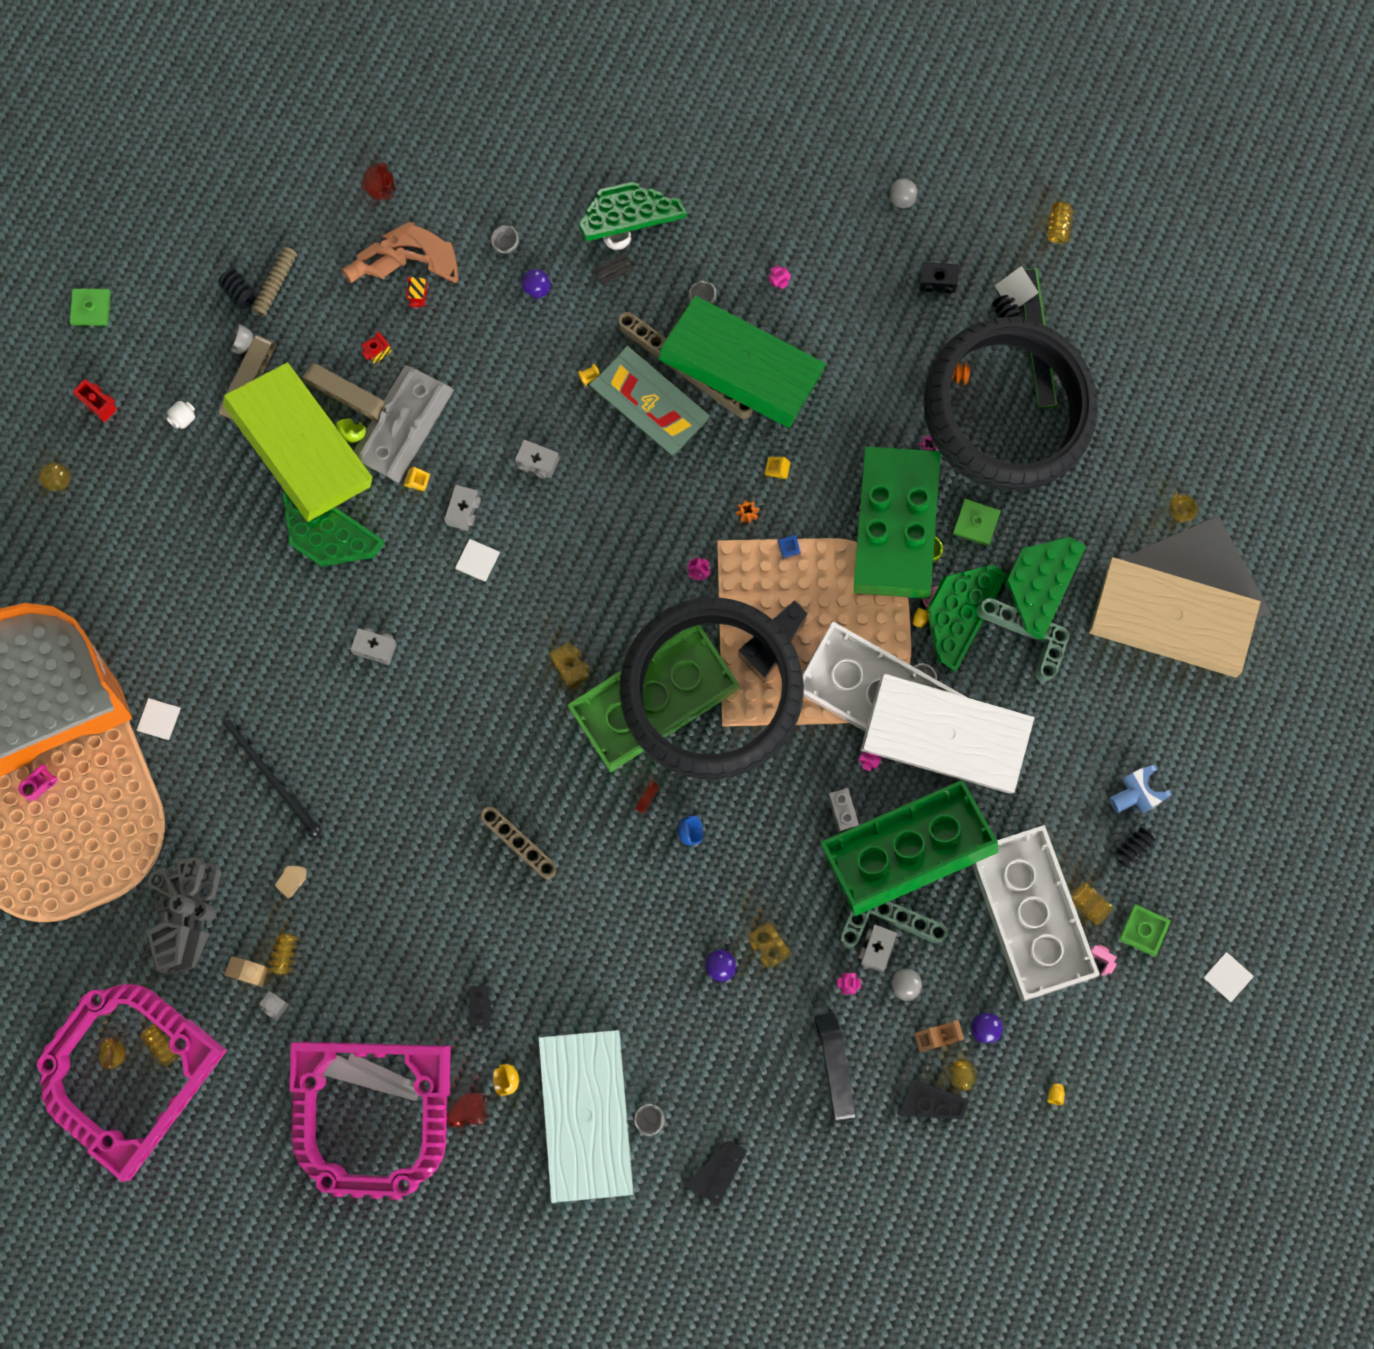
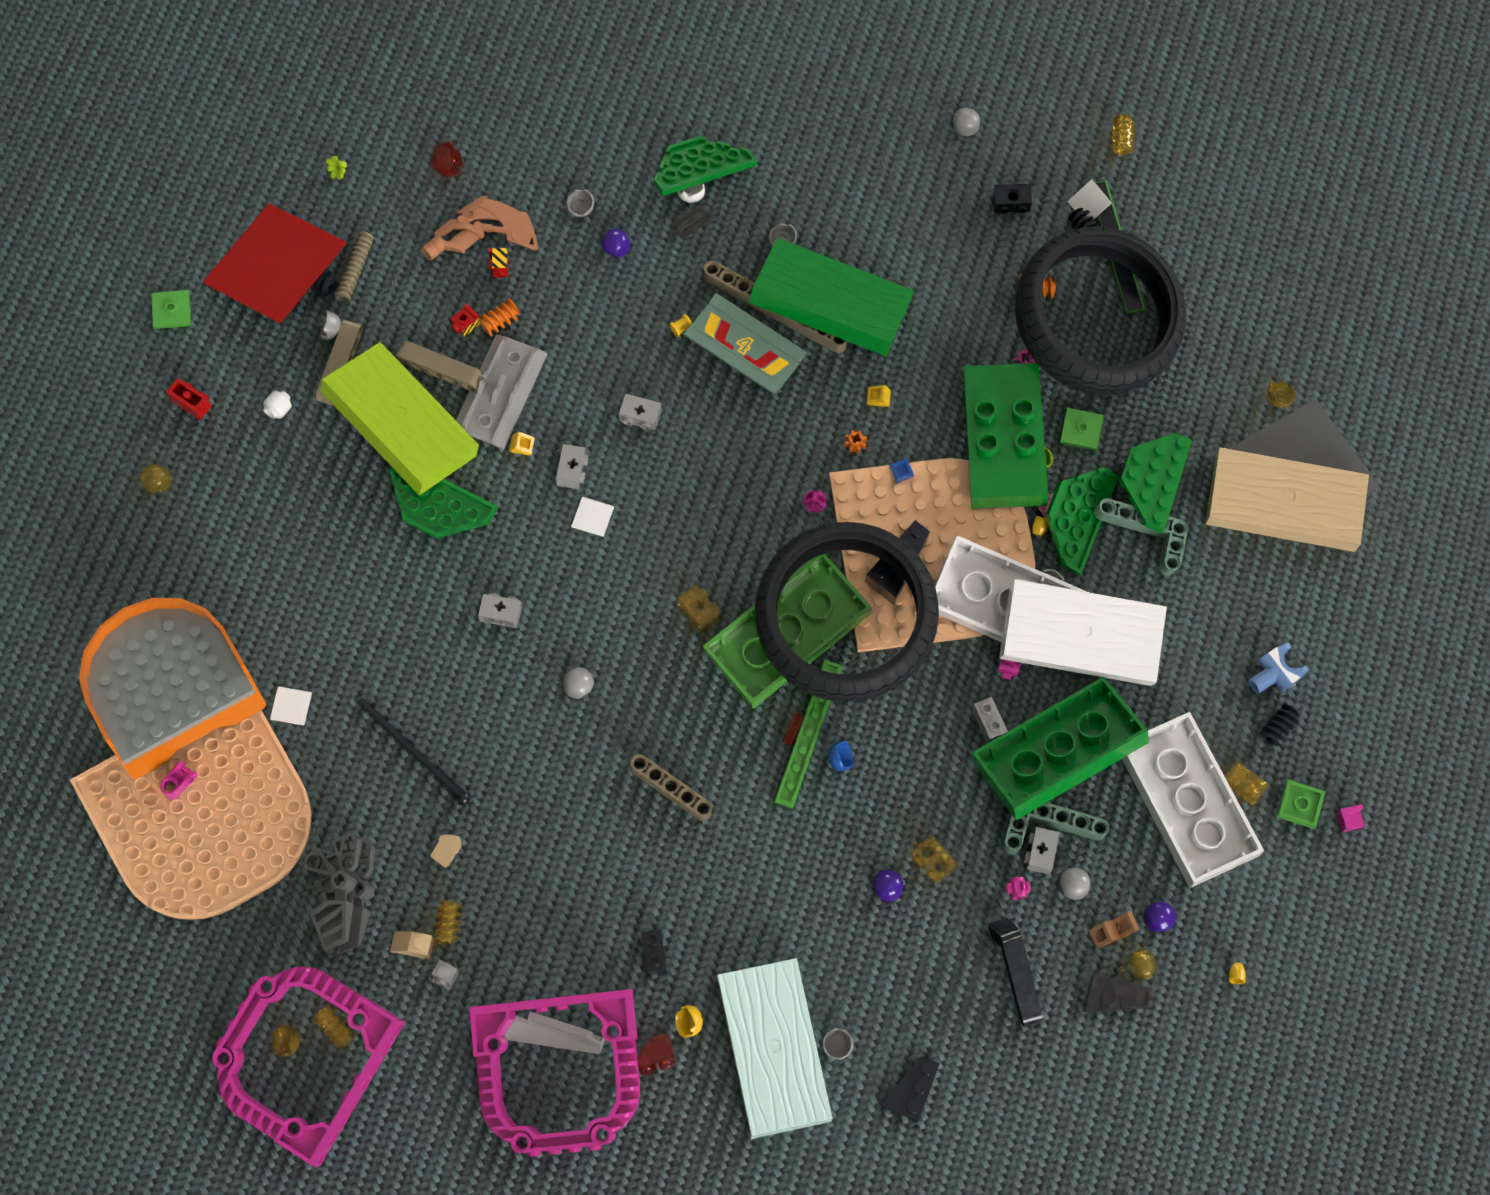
camera: 10 degrees left, 5 degrees down
lime hair [336,418,366,443] -> none
dark pink gear [768,265,791,289] -> none
bright pink bracket [1091,945,1117,976] -> none
white sticker [1204,952,1254,1002] -> none
none -> red sticker [202,203,347,323]
none -> lime plant [326,156,347,180]
none -> orange piece [479,298,520,336]
none -> light grey hair [563,667,594,699]
none -> bright green tile [774,659,843,809]
none -> dark pink panel [1336,804,1365,833]

